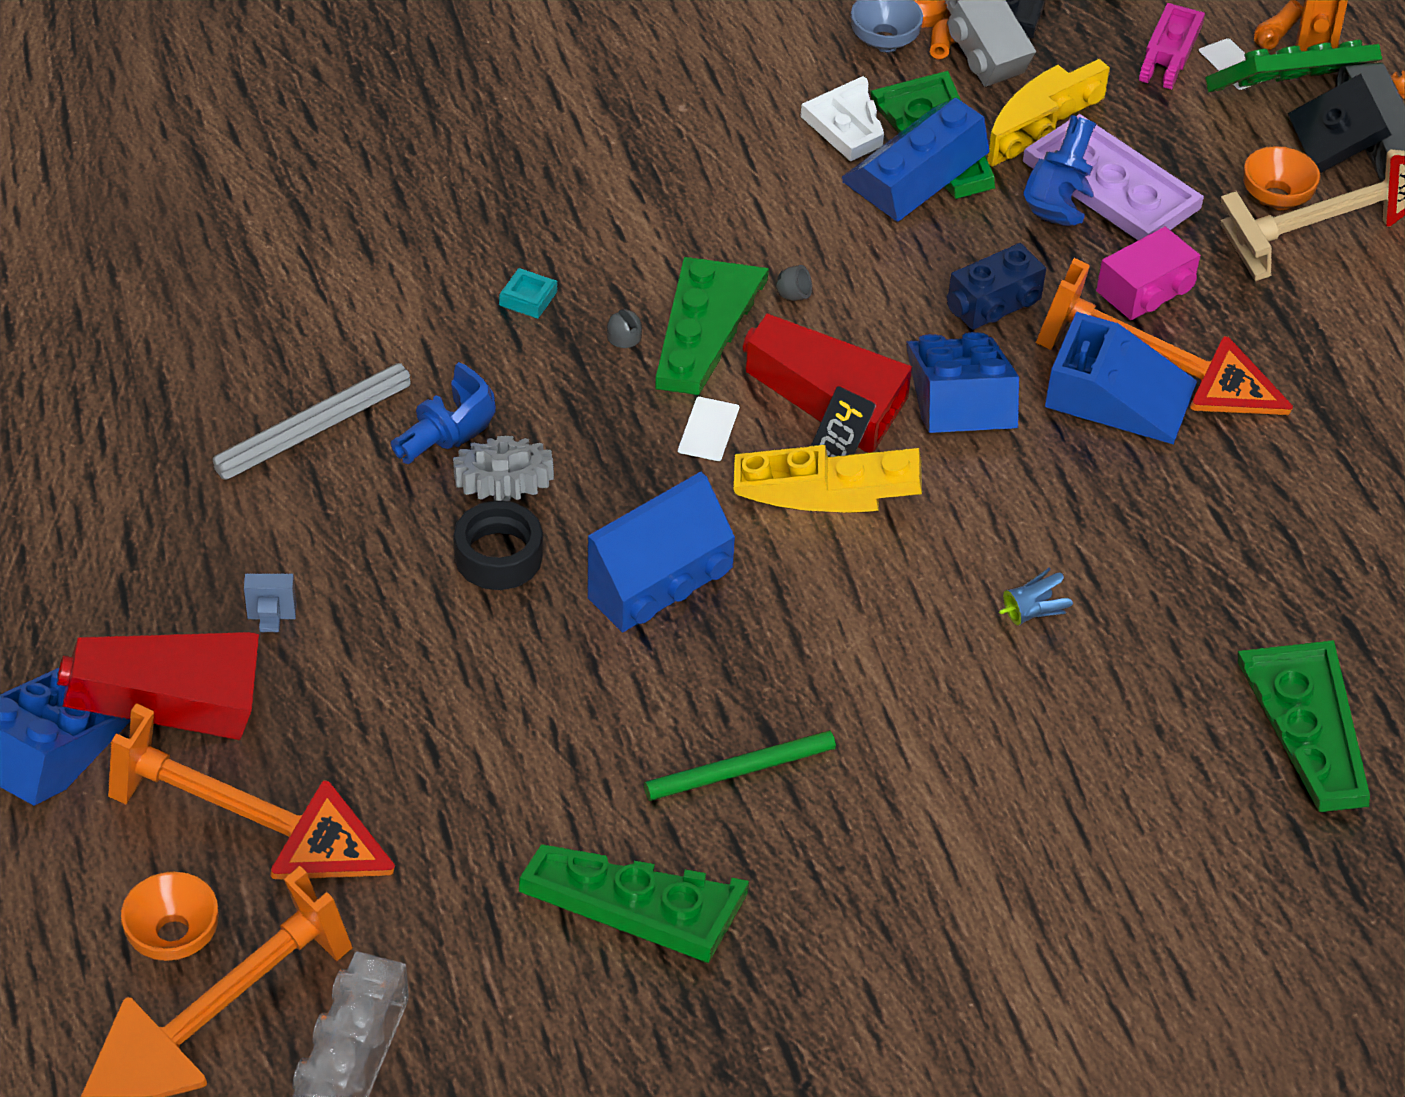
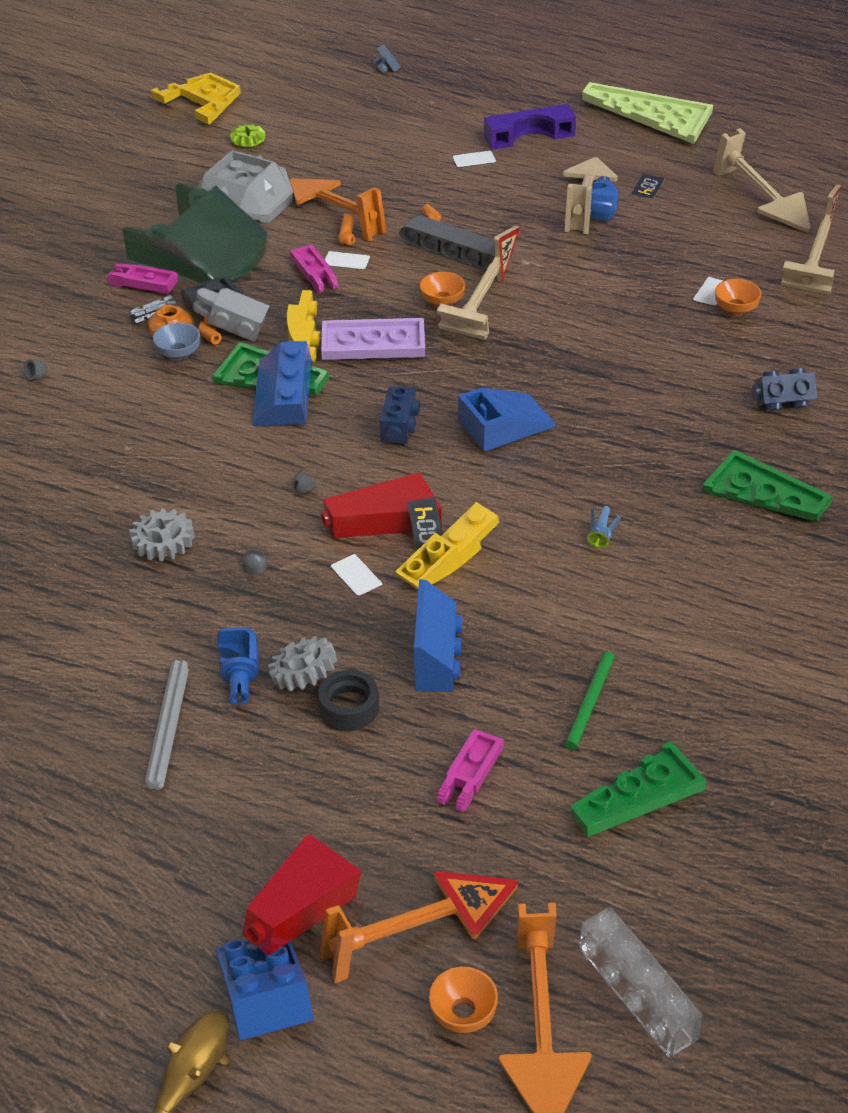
camera: 45 degrees left, 5 degrees down
sand blue tile [244,574,297,632] -> none
teal tile [499,268,557,319] -> none
green wing [655,257,769,395] -> none
white wing [801,76,884,162] -> none
blue slope [906,332,1019,433] -> none
blue piece [1024,115,1096,226] -> none
orange piece [1036,258,1293,415] -> none
dark pink brick [1096,226,1200,320] -> none
green wing [1205,40,1382,92] -> none
black plate [1288,74,1392,173] -> none
none -> light grey gear [130,508,195,561]
none -> dark pink hinge [437,729,504,813]

